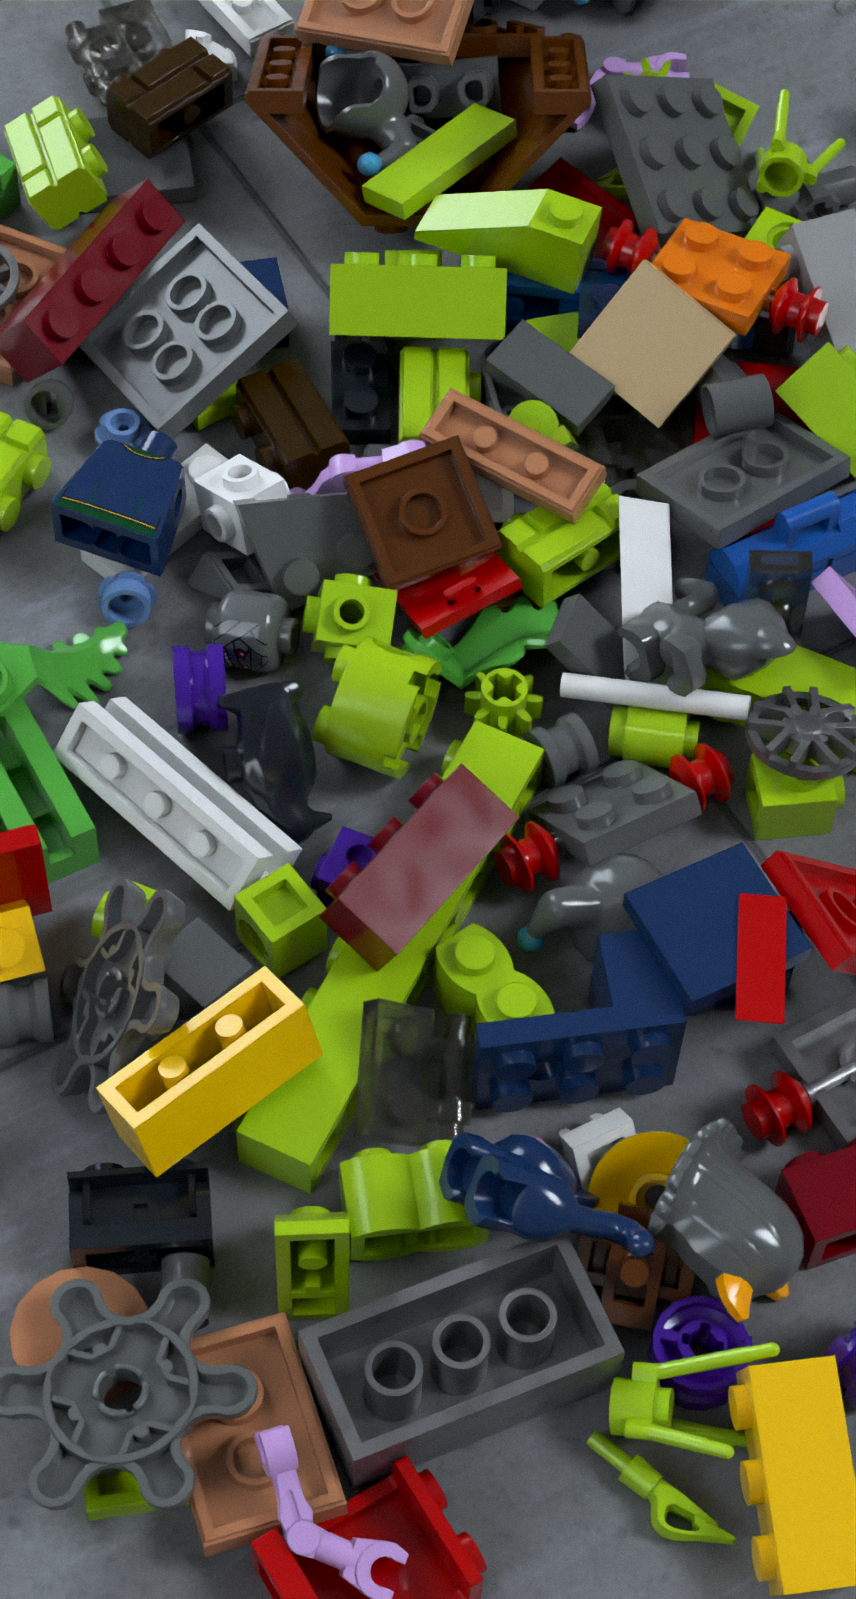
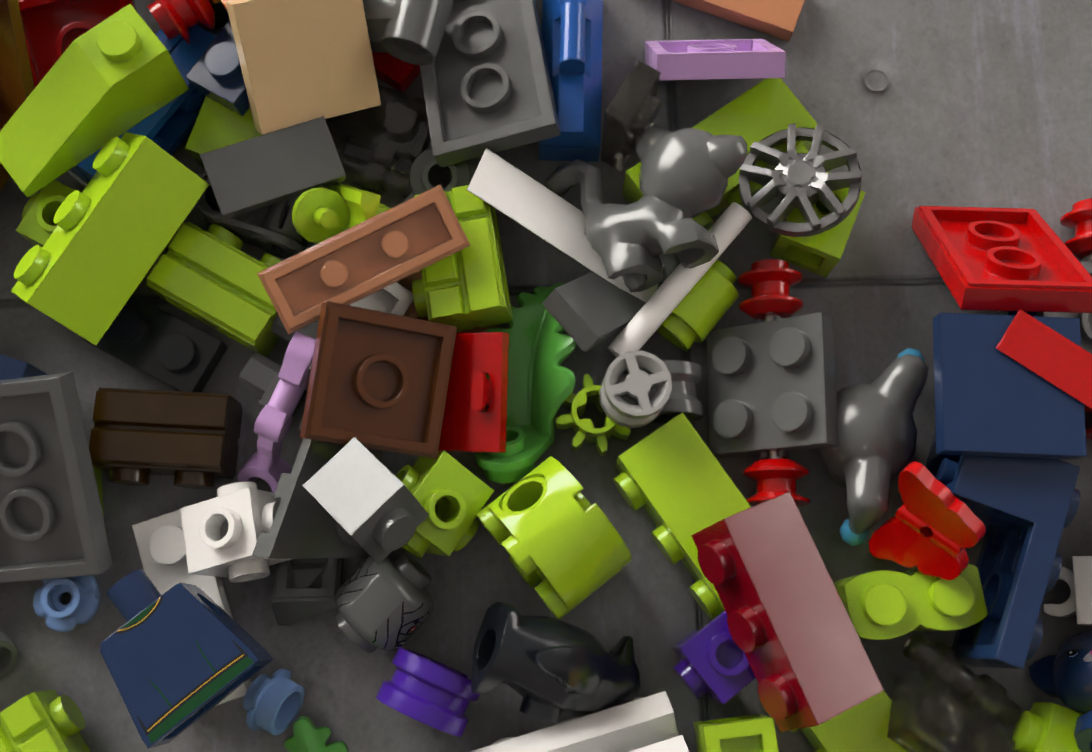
camera: 60 degrees left, 20 degrees up
none -> brick [302,437,429,564]
none -> light grey wheel [599,350,672,428]
none -> red animal [869,461,986,581]

